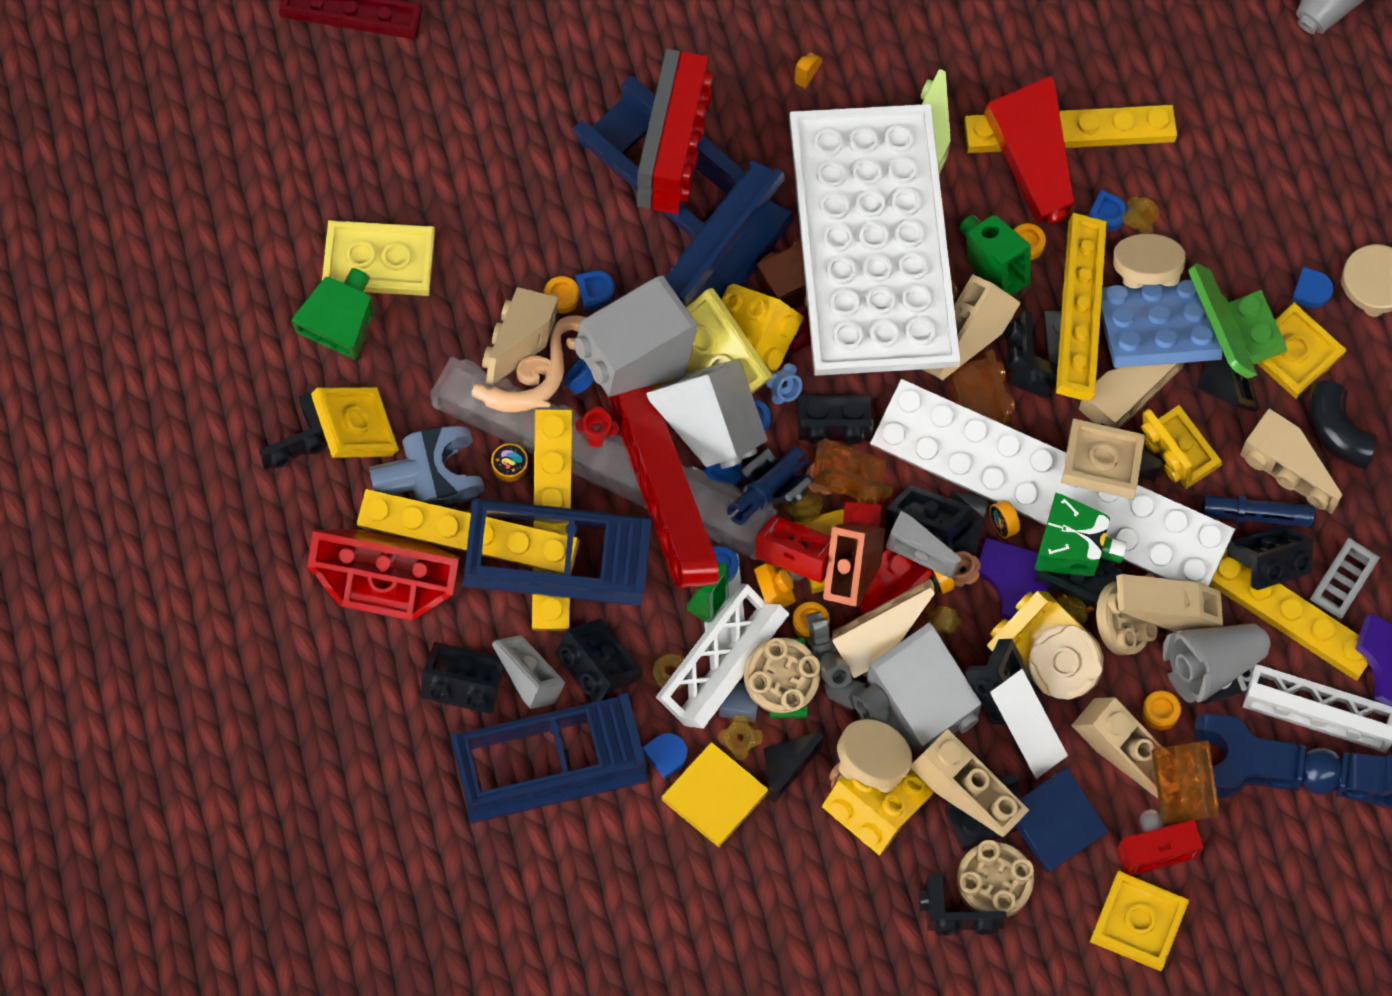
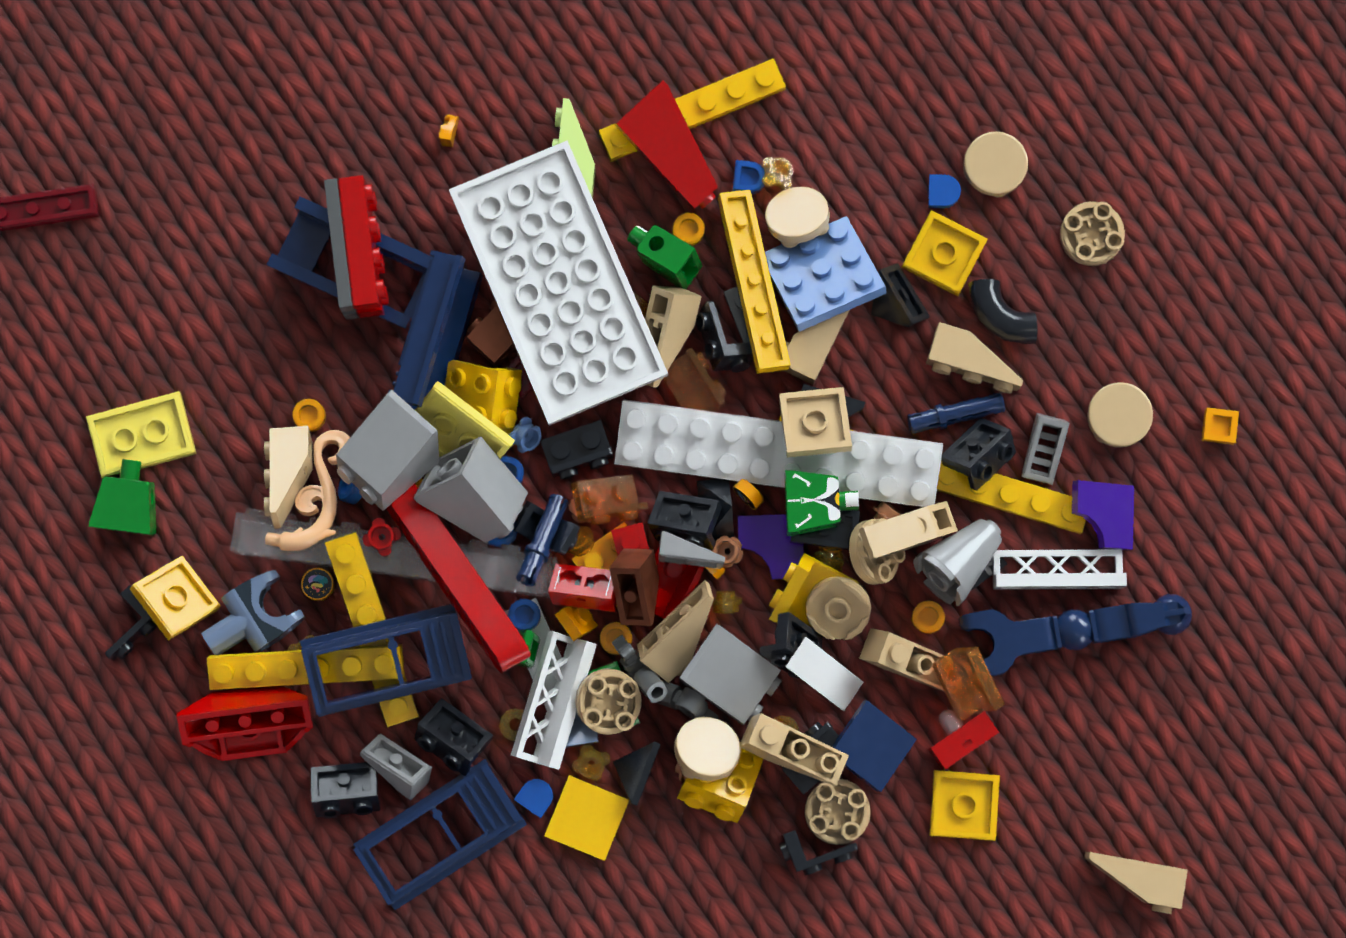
camera: 15 degrees left, 15 degrees up
blue tile [575,270,615,311] -> none
yellow bracket [1141,405,1222,489] -> none
bright green plate [1188,263,1288,379] -> none

